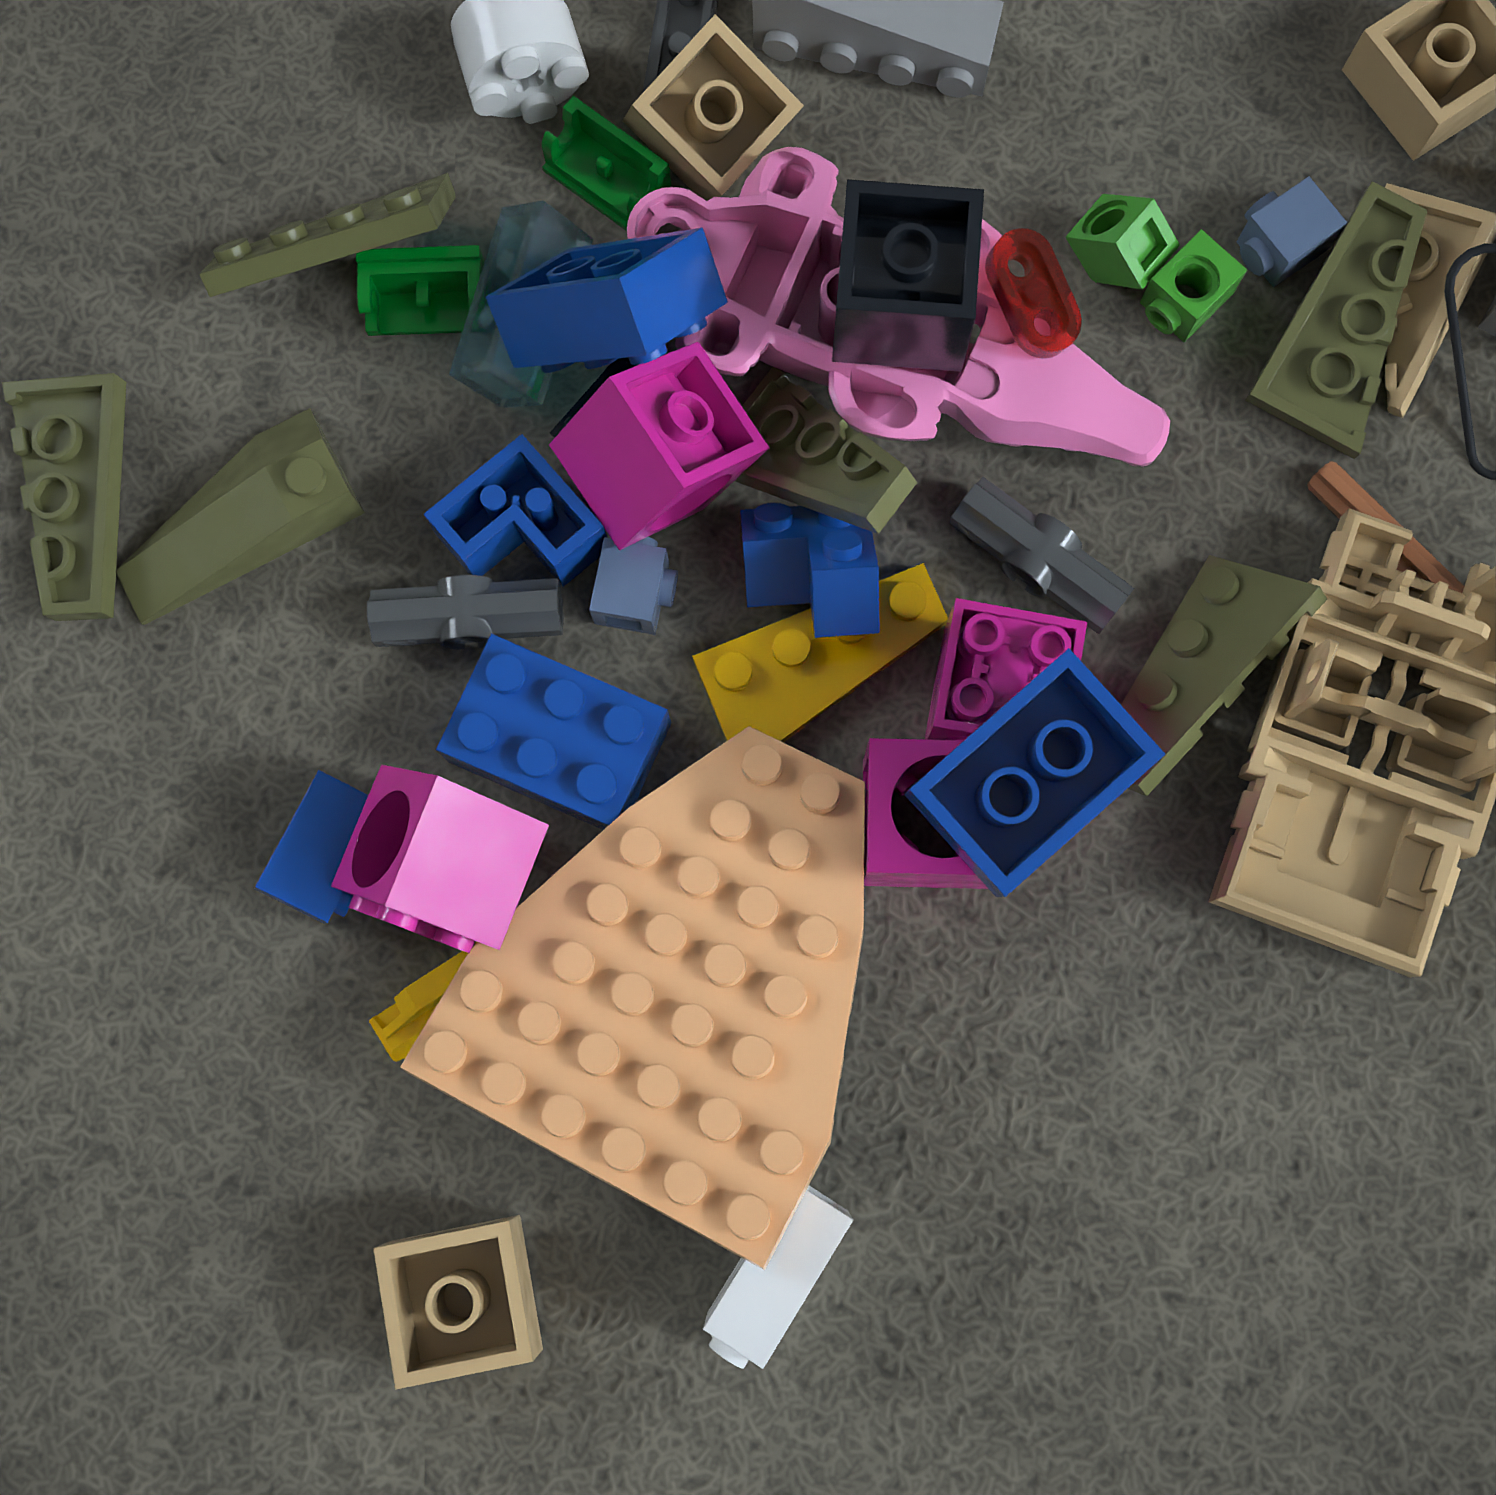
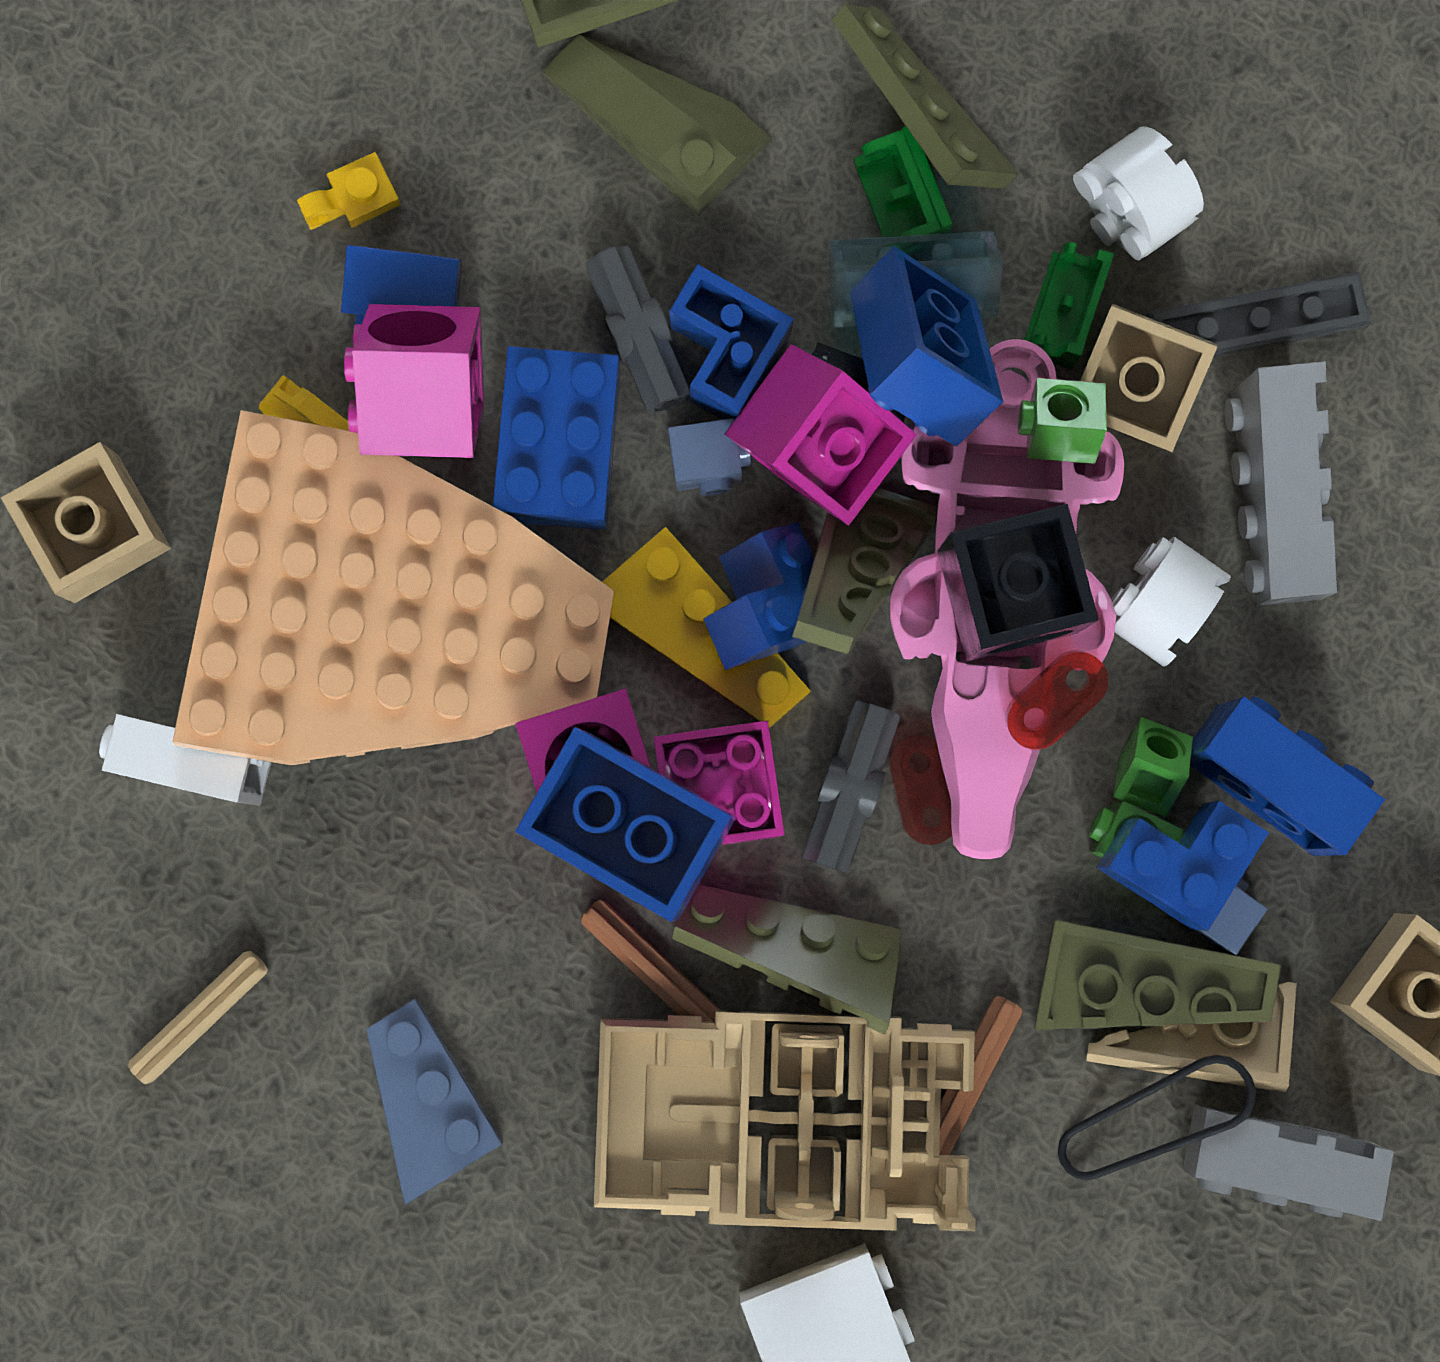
camera: 60 degrees right, 5 degrees up
none -> tan axle [128,951,268,1084]
none -> yellow plate [297,152,400,230]
none -> sand blue wing [366,998,503,1205]
none -> nougat axle [580,899,721,1022]
none -> clear red plate [889,735,952,845]
none -> bright green brick [1018,378,1107,464]
none -> blue brick [1096,801,1269,931]
none -> white brick [1111,537,1231,667]
none -> blue brick [1190,696,1385,856]

